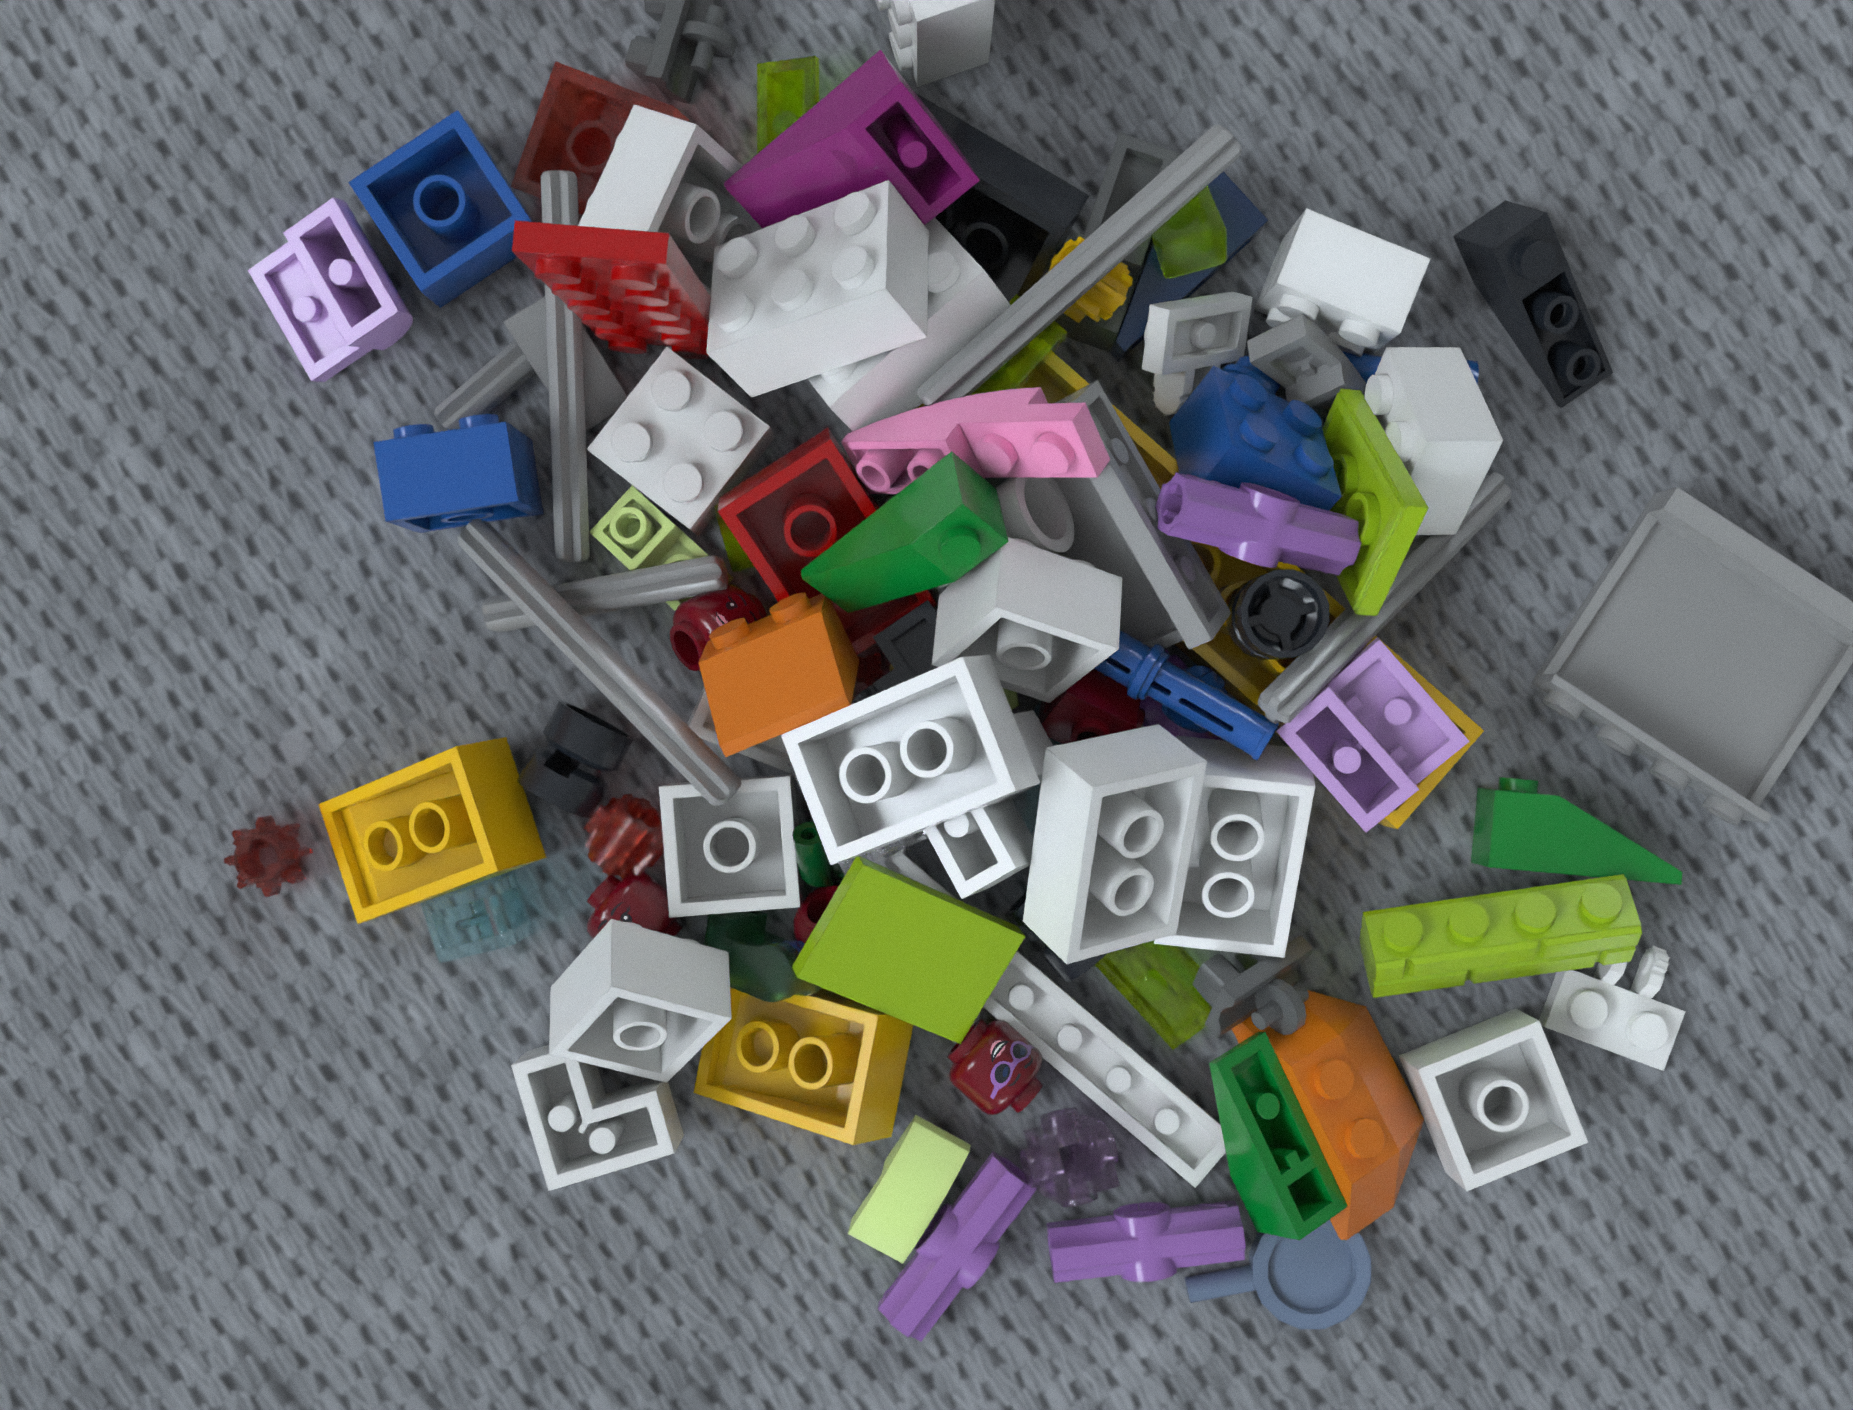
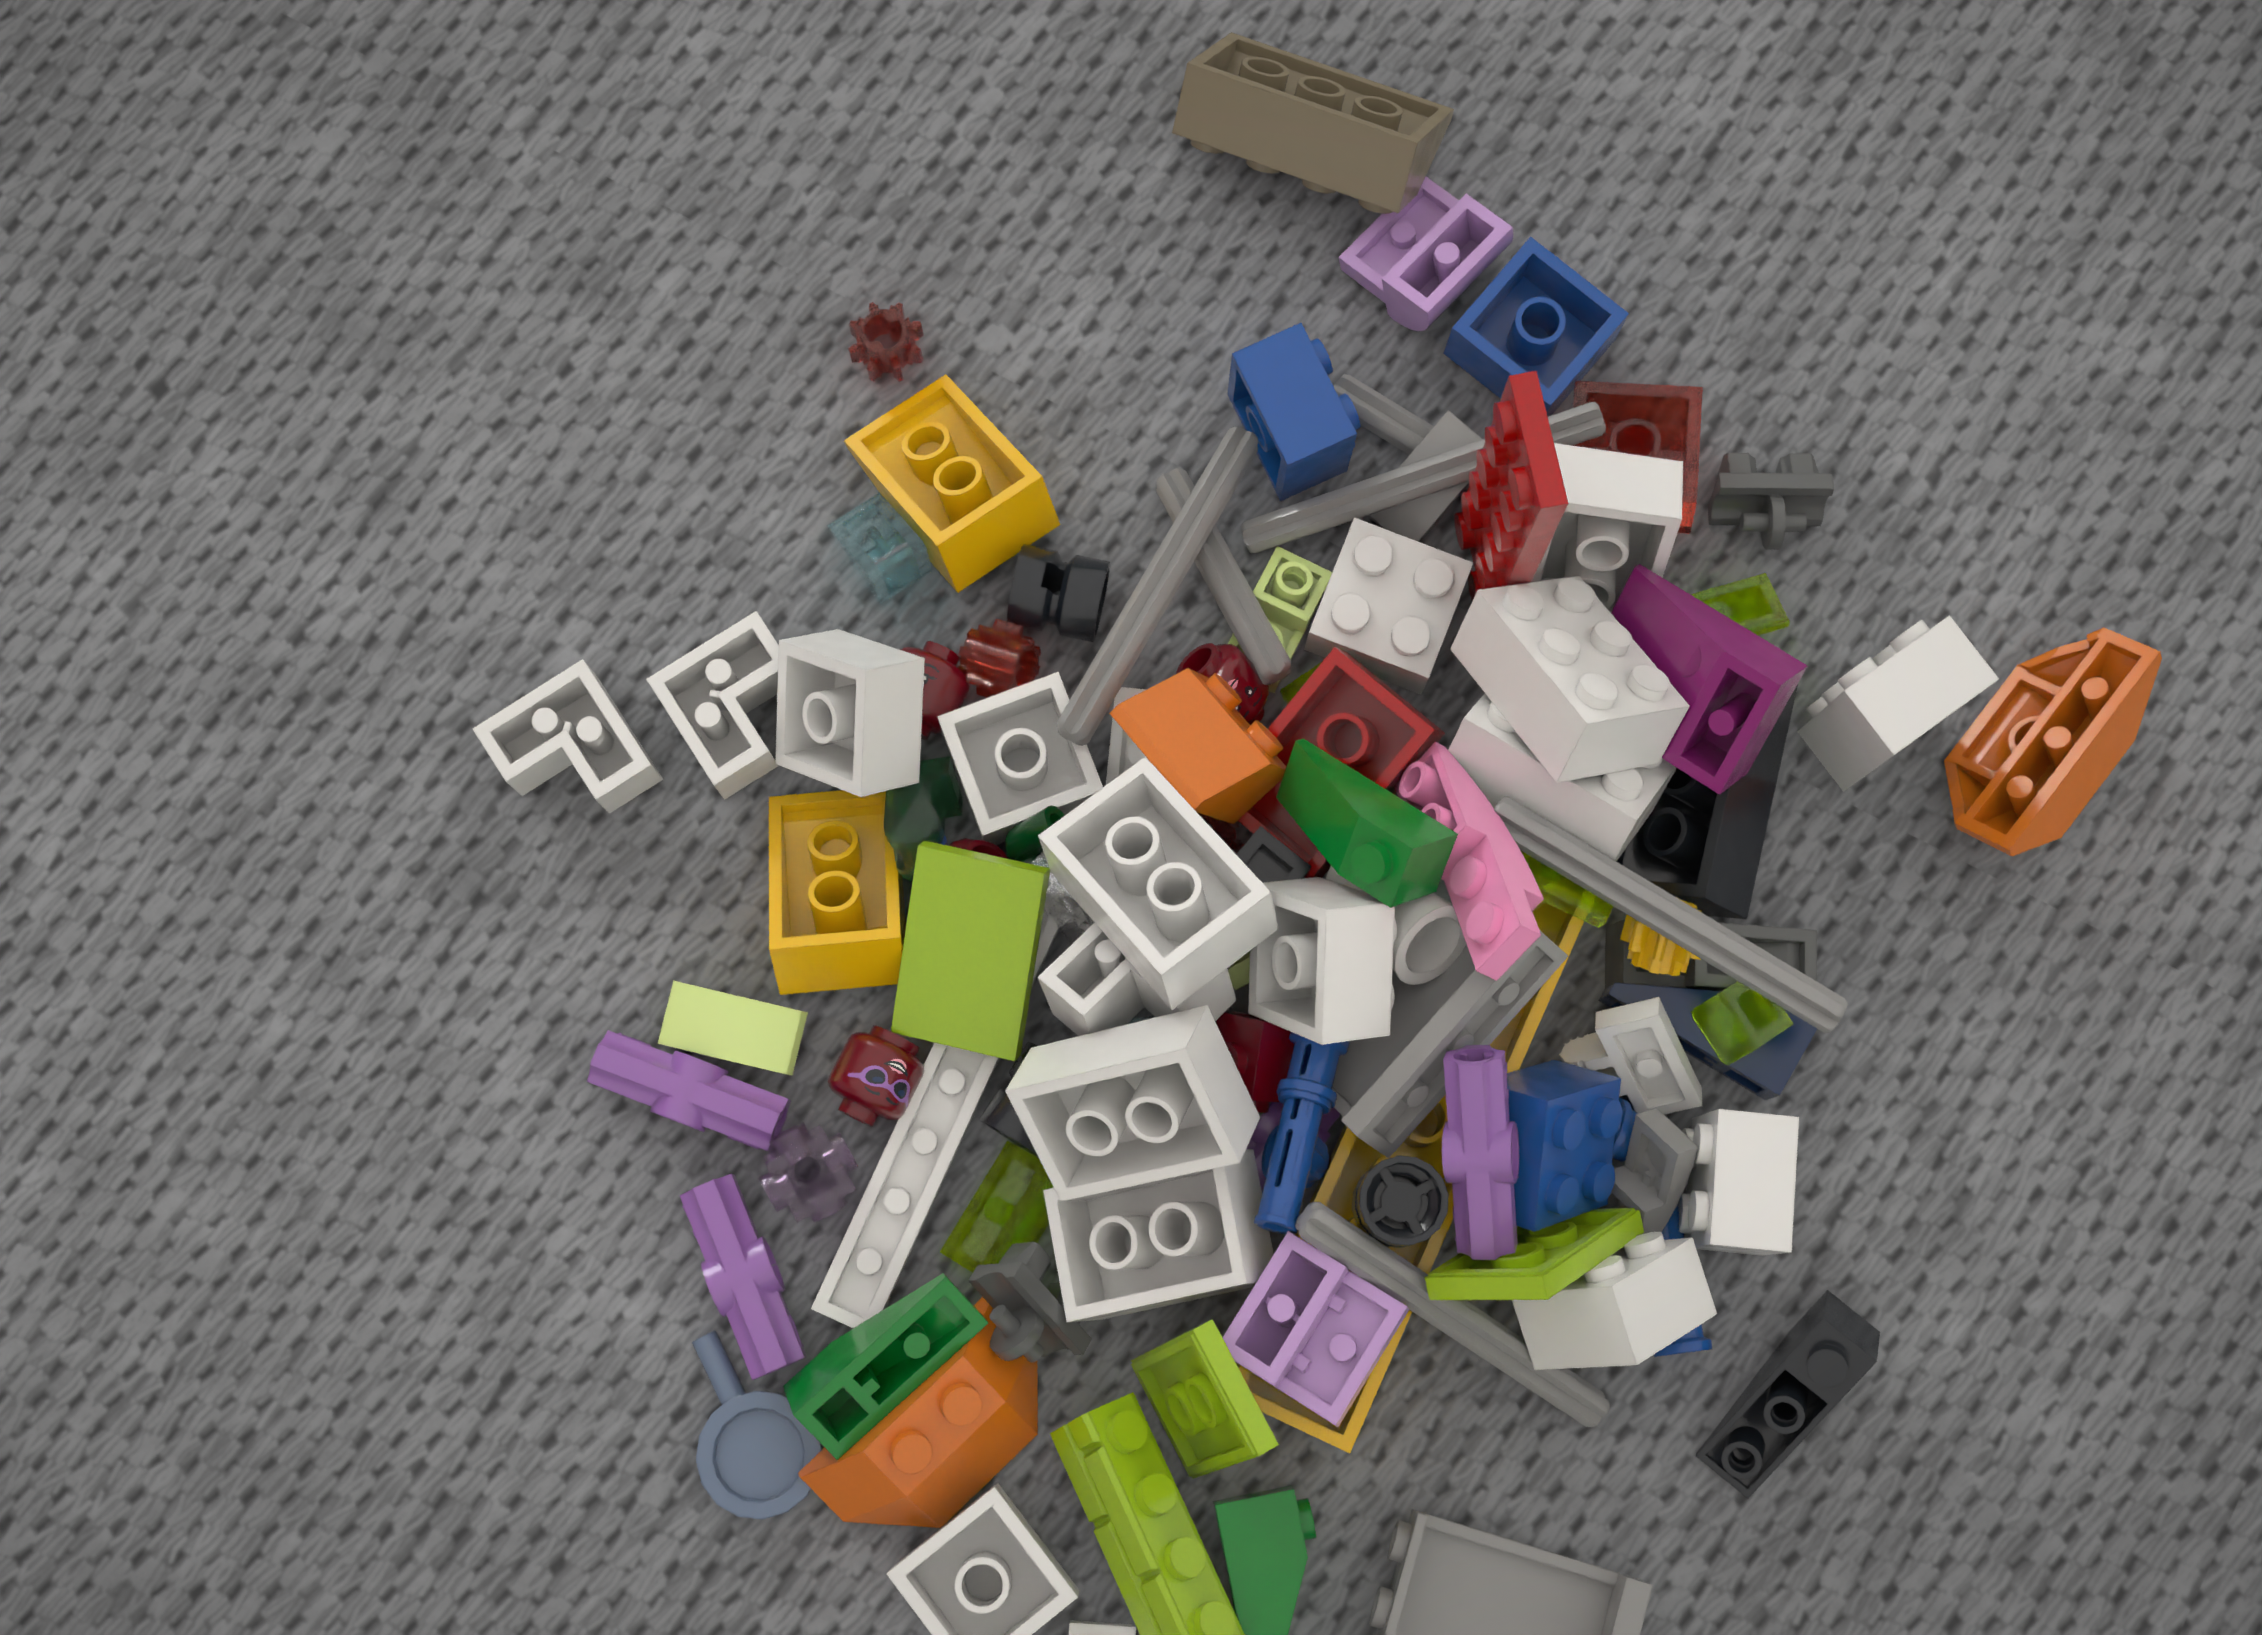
camera: 75 degrees right, 10 degrees down
none -> white brick [473,659,663,813]
none -> lime tile [1130,1319,1279,1479]
none -> dark tan slope [1172,32,1454,214]

